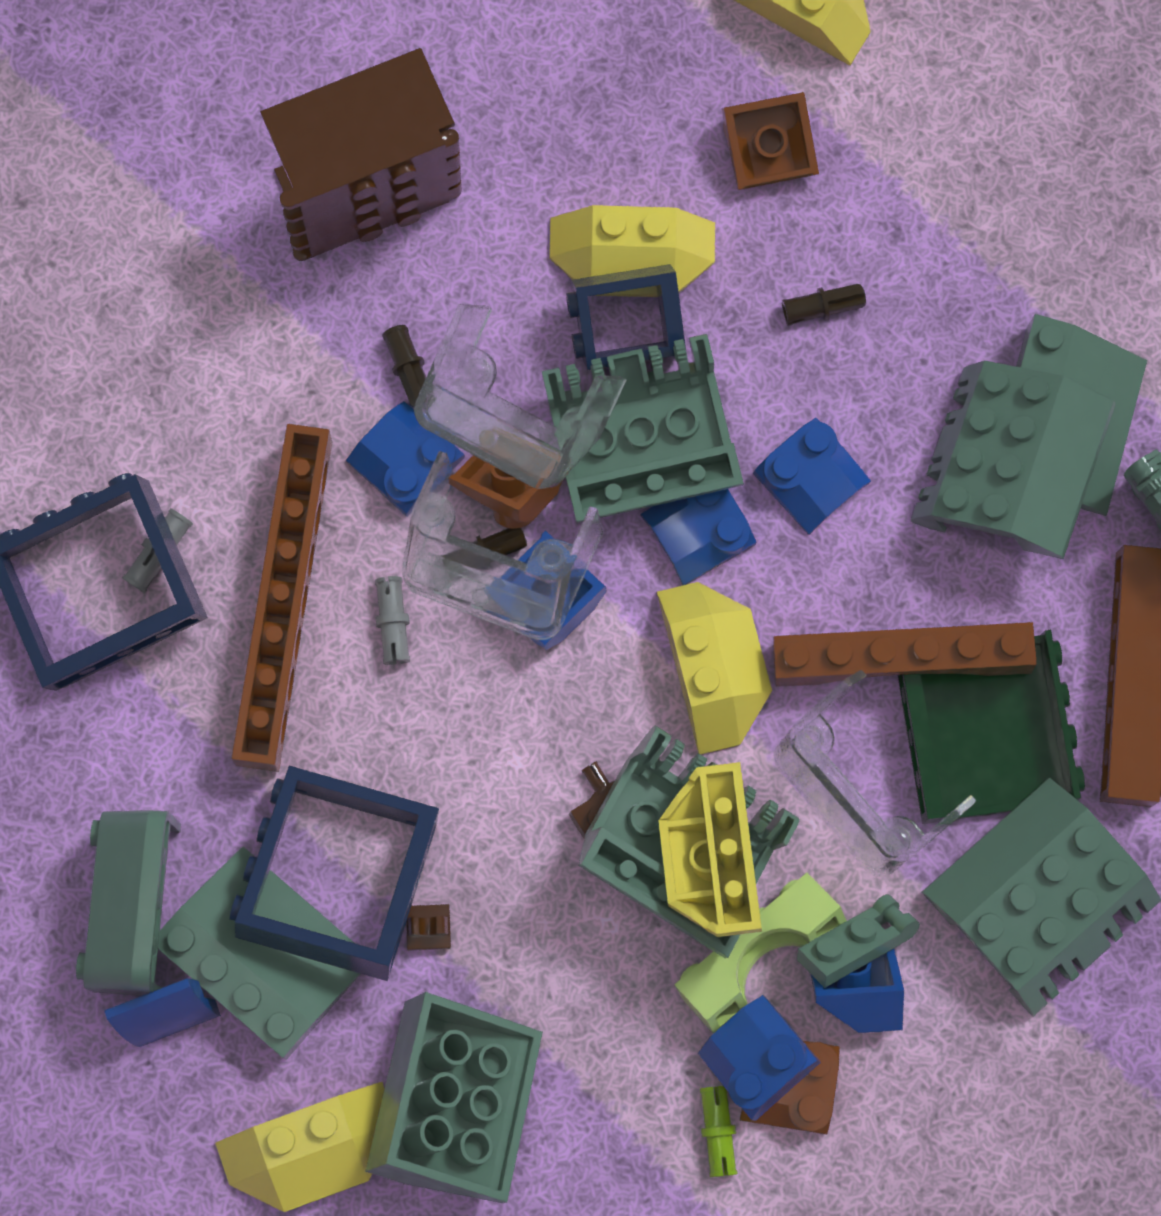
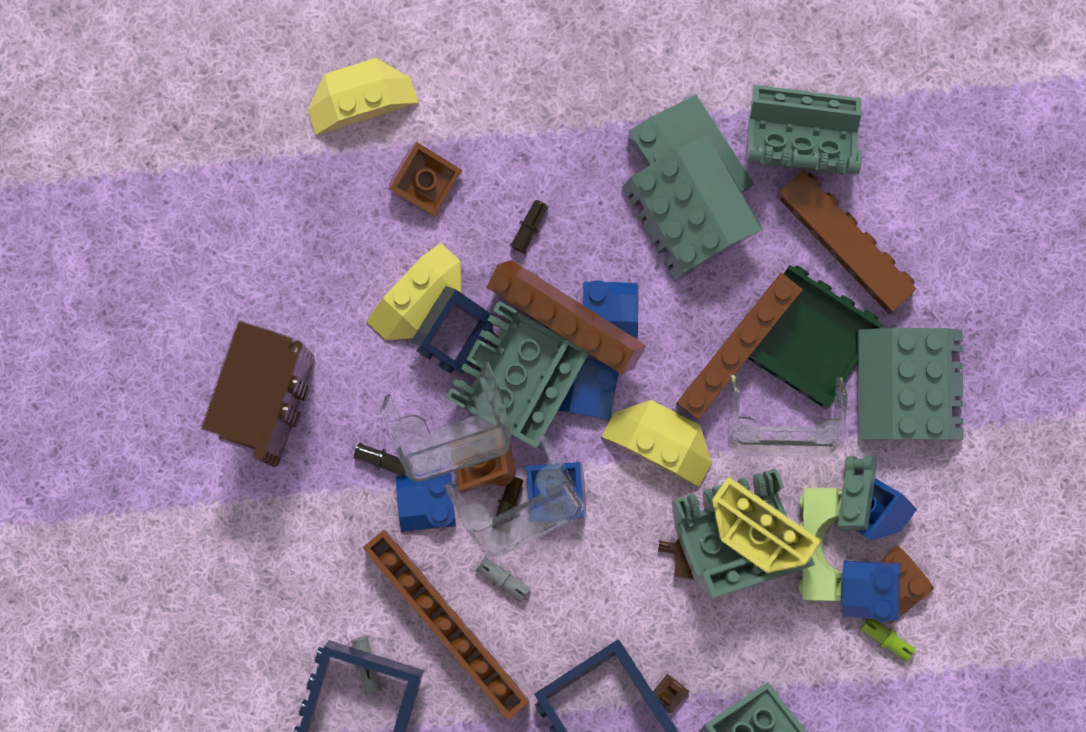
camera: 40 degrees left, 5 degrees up
none -> dark orange brick [486,260,646,374]

